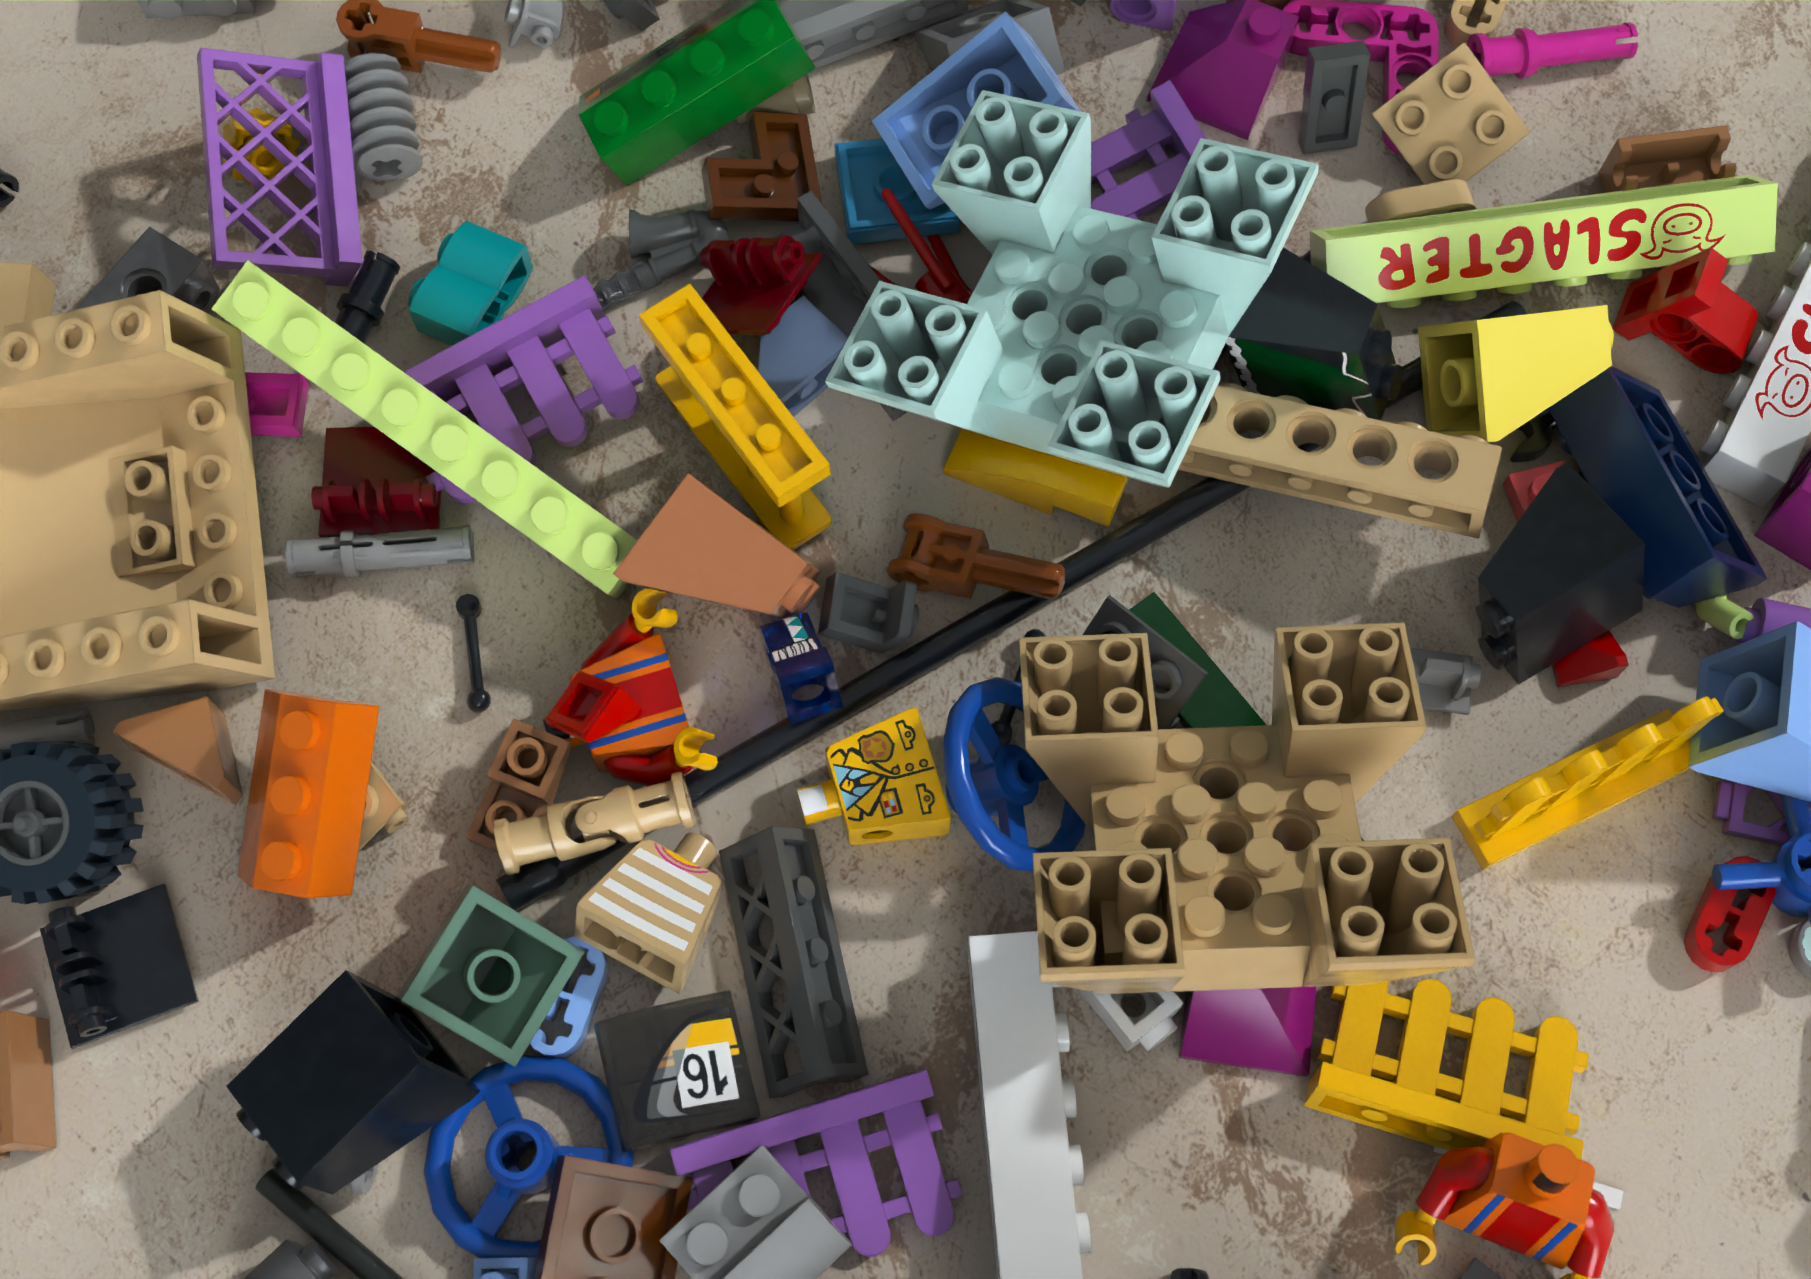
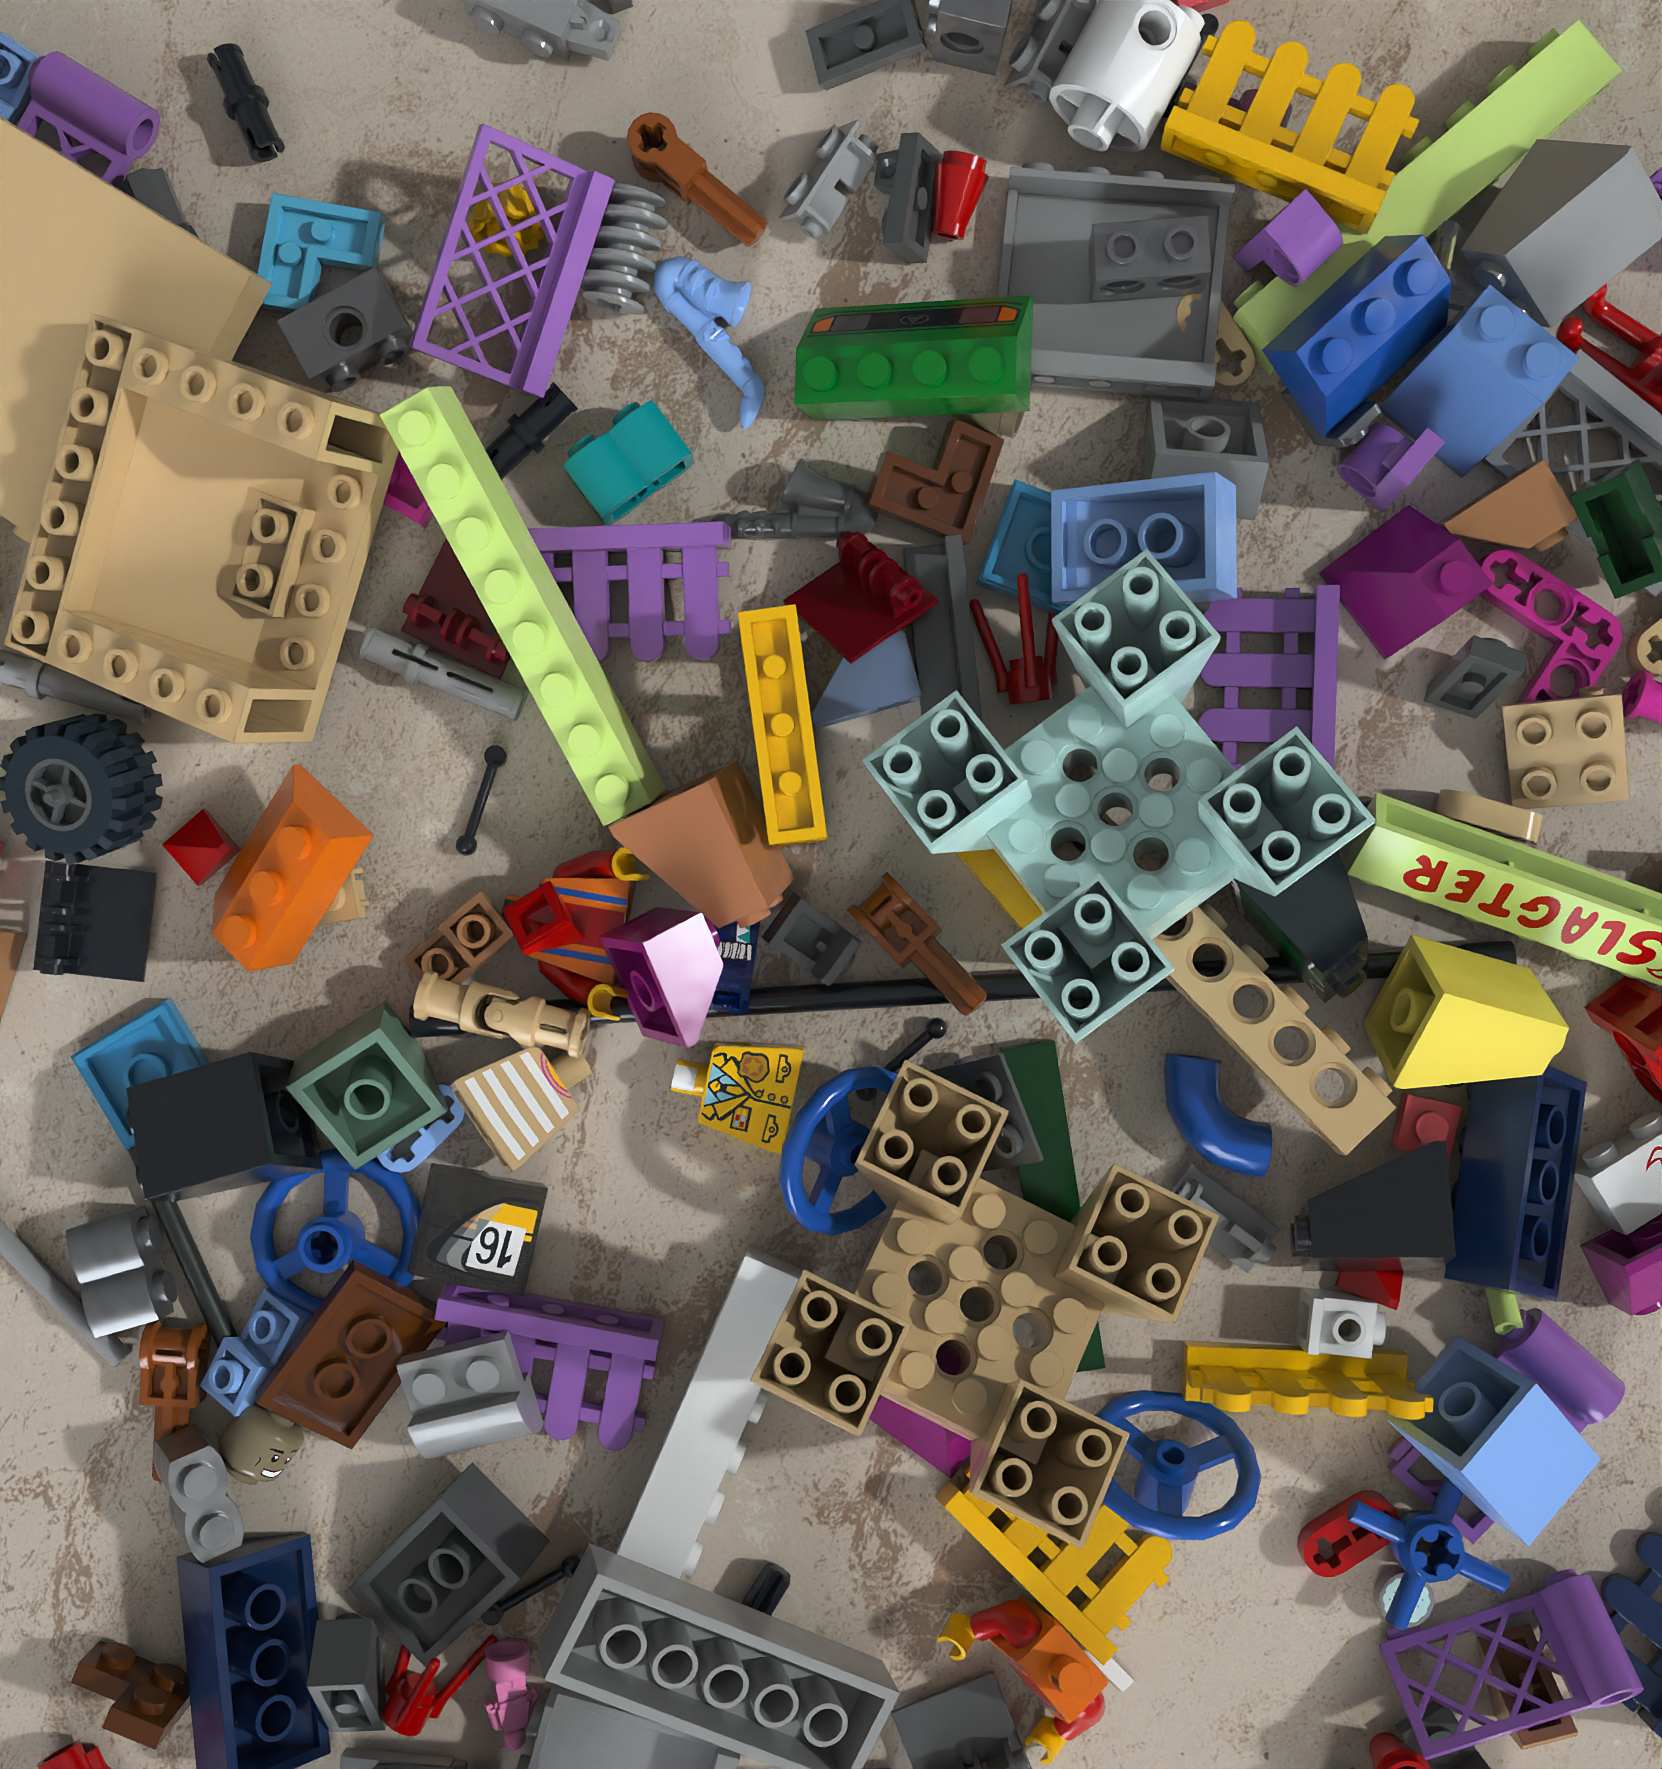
camera: 30 degrees right, 20 degrees up
medium nougat slope [112,696,243,805] -> none
dark grey fence [719,826,869,1098] -> none
none -> dark azure tile [71,999,210,1151]
none -> red slope [162,809,241,886]
none -> medium azure plate [257,193,386,314]
none -> slope [599,907,724,1048]
none -> light blue piece [653,256,765,430]
none -> blue piece [1094,1390,1261,1541]
none -> blue cylinder [1164,1053,1272,1177]
none -> white brick [1295,1287,1386,1359]

